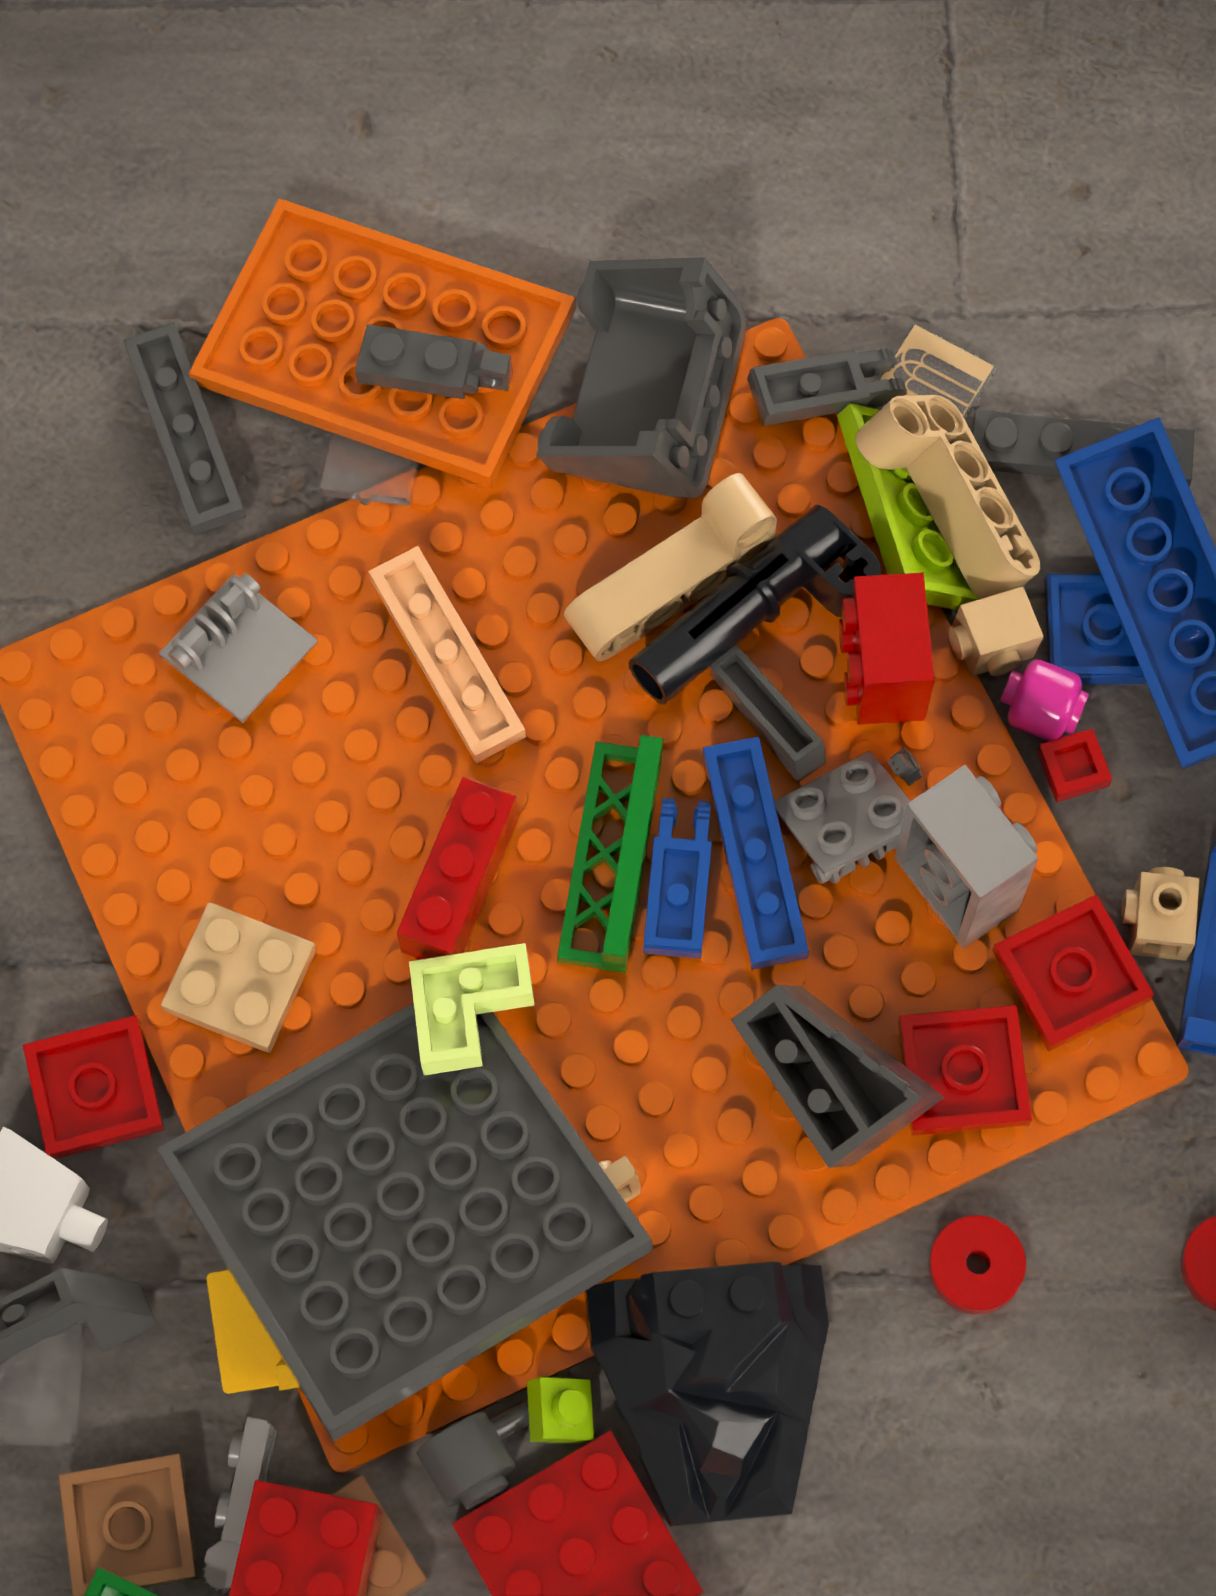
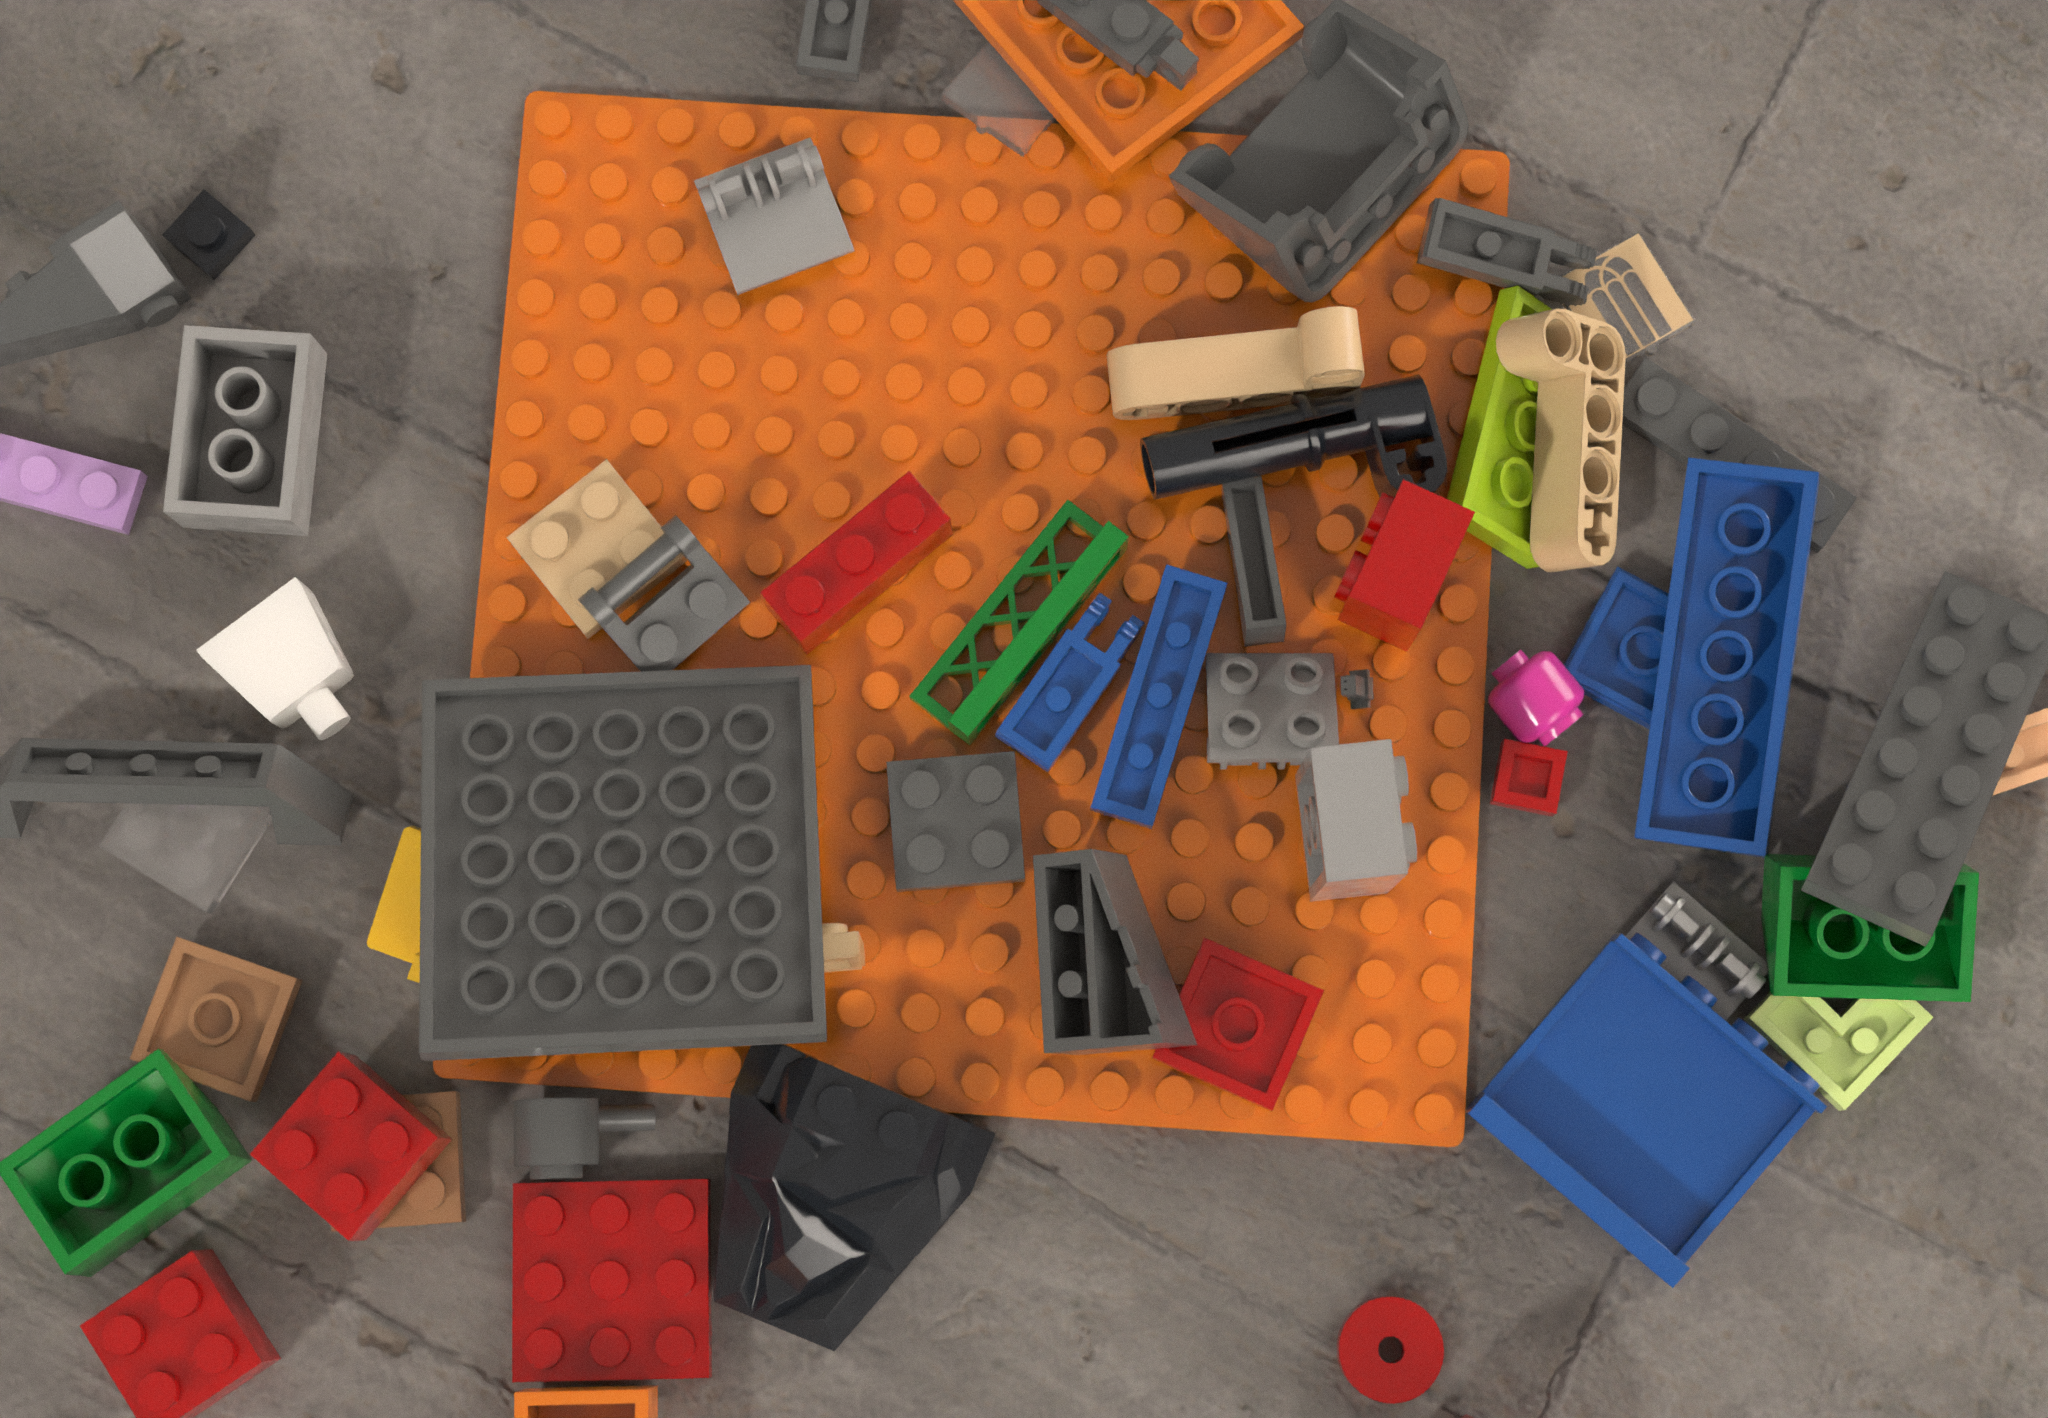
camera: 30 degrees right, 10 degrees up
red plate [22,1015,165,1159] -> none
light grey hinge [203,1417,277,1595] -> none
light nougat plate [368,546,526,763] -> none
yellowish green plate [409,943,535,1075] -> none
lime plate [527,1377,594,1444] -> none
red piece [928,1215,1026,1314] -> none
tan brick [949,587,1044,676] -> none
red plate [992,894,1154,1052] -> none
tan brick [1121,867,1200,961] -> none
none -> dark grey plate [578,515,750,671]
none -> dark grey plate [886,751,1025,892]

